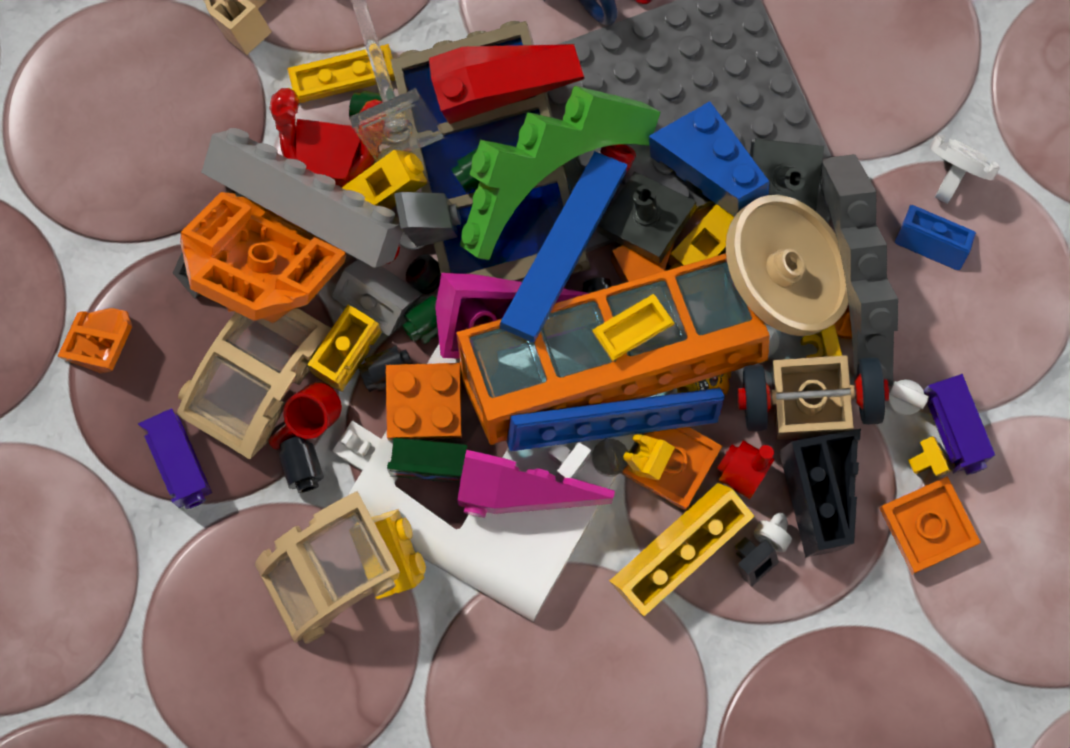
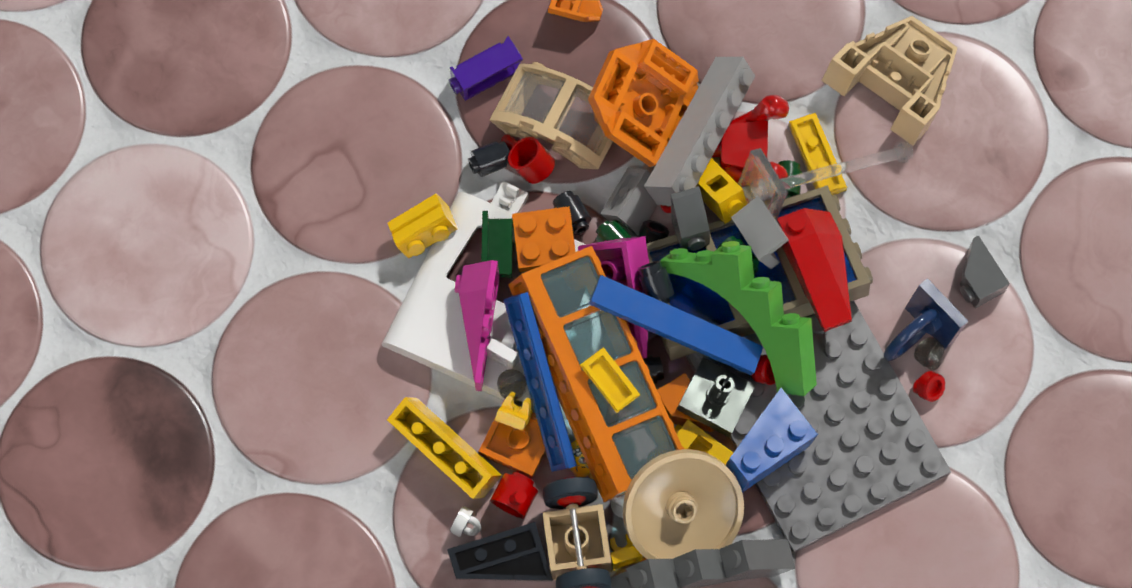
camera: 85 degrees right, 5 degrees down
window [255,491,400,644] -> none
yellow brick [307,305,382,392] -> none
black tile [734,537,779,587] -> none
pearl dark grey tile [750,138,824,211] -> none
none -> black brick [638,261,675,304]
none -> light grey panel [731,196,789,269]

